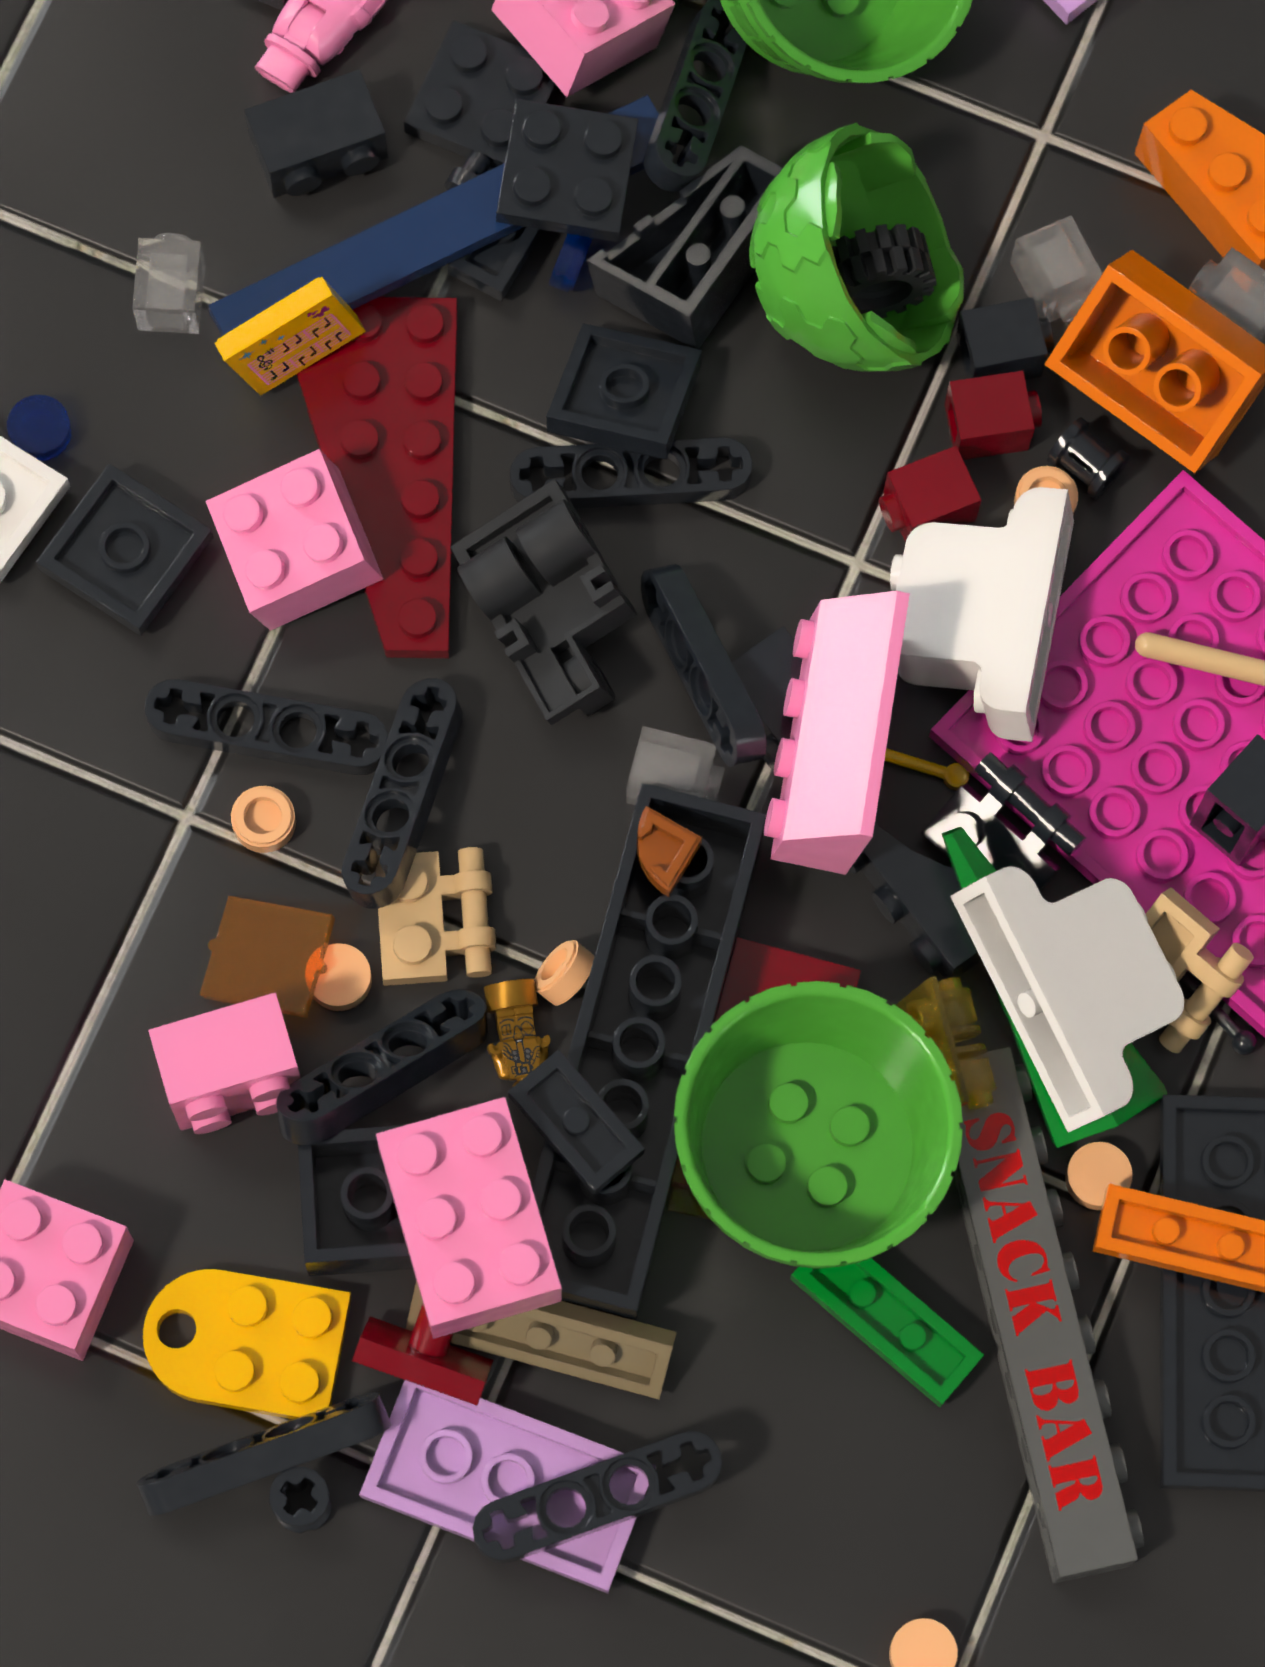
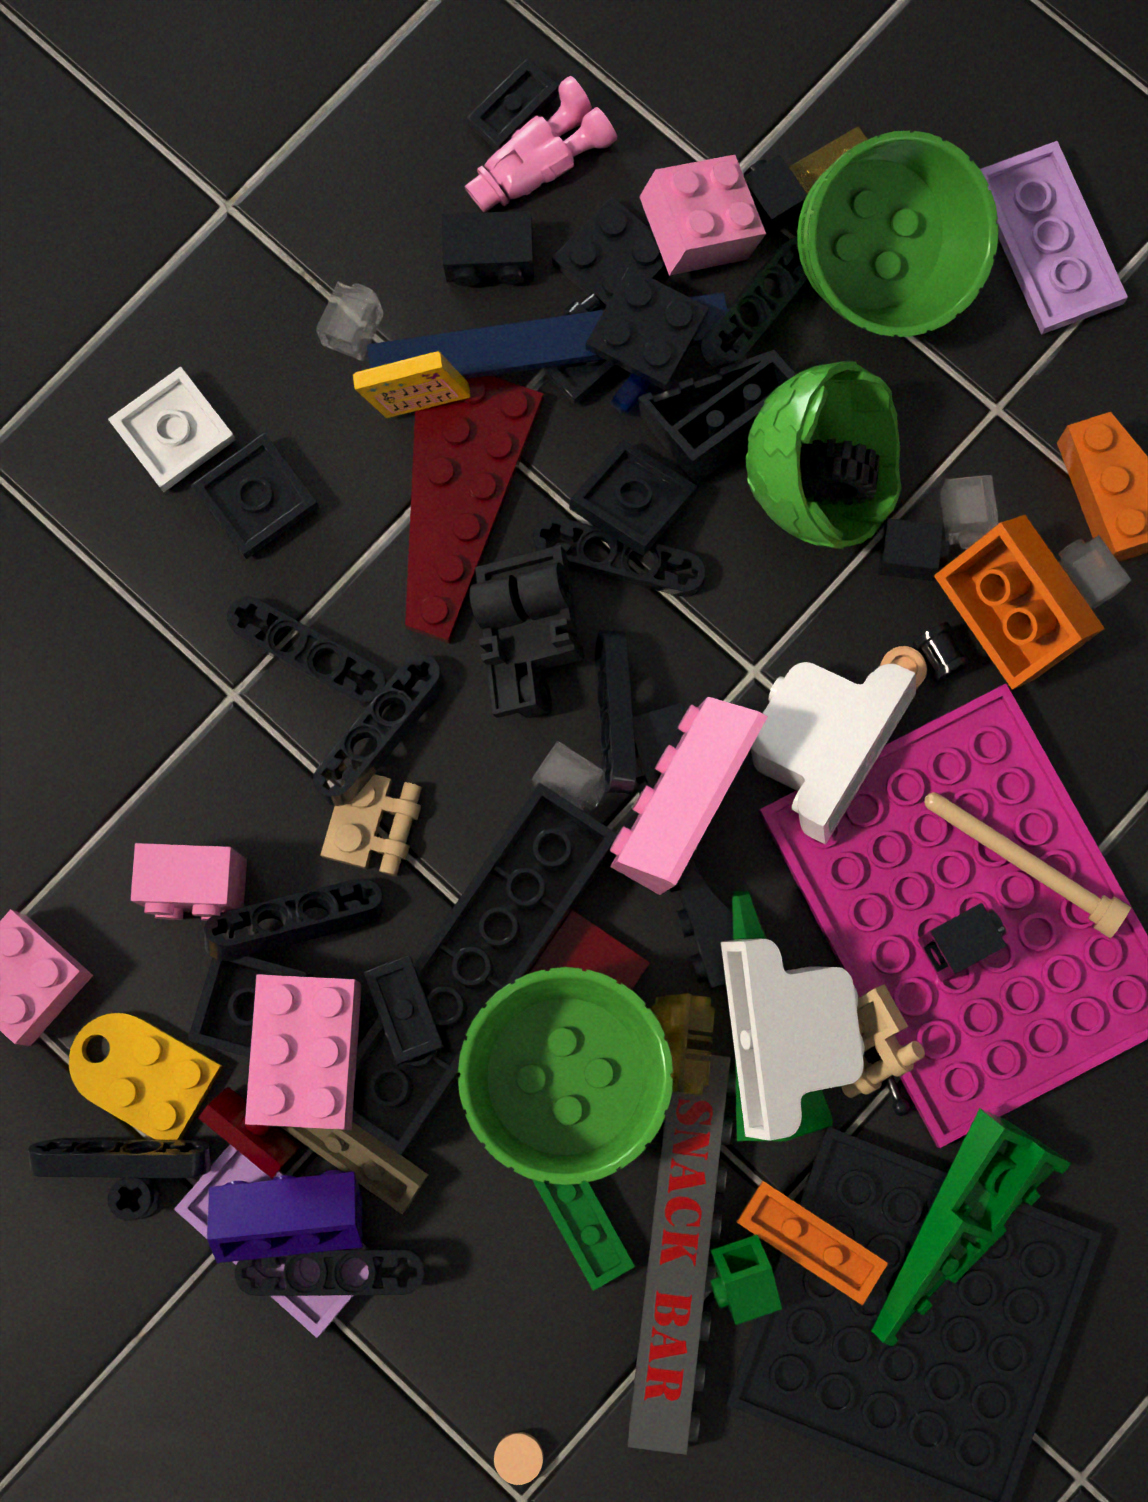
camera: 30 degrees right, 5 degrees up
clear blue tile [7,395,72,461] -> none
clear orange piece [200,896,335,1018] -> none
bright pink brick [206,449,383,631] -> none
light nougat tile [231,786,296,853] -> none
light nougat tile [306,943,372,1011] -> none
pearl gold piece [484,979,551,1087] -> none
light nougat tile [535,940,595,1006] -> none
dark orange tile [637,806,702,897] -> none
dark red brick [879,446,982,543] -> none
yellow hinge [884,748,969,790] -> none
black plate [921,752,1086,893] -> none
dark red brick [945,371,1042,460] -> none
light nougat tile [1065,1142,1132,1210] -> none
none -> dark purple brick [207,1170,363,1263]
none -> green brick [710,1235,782,1325]

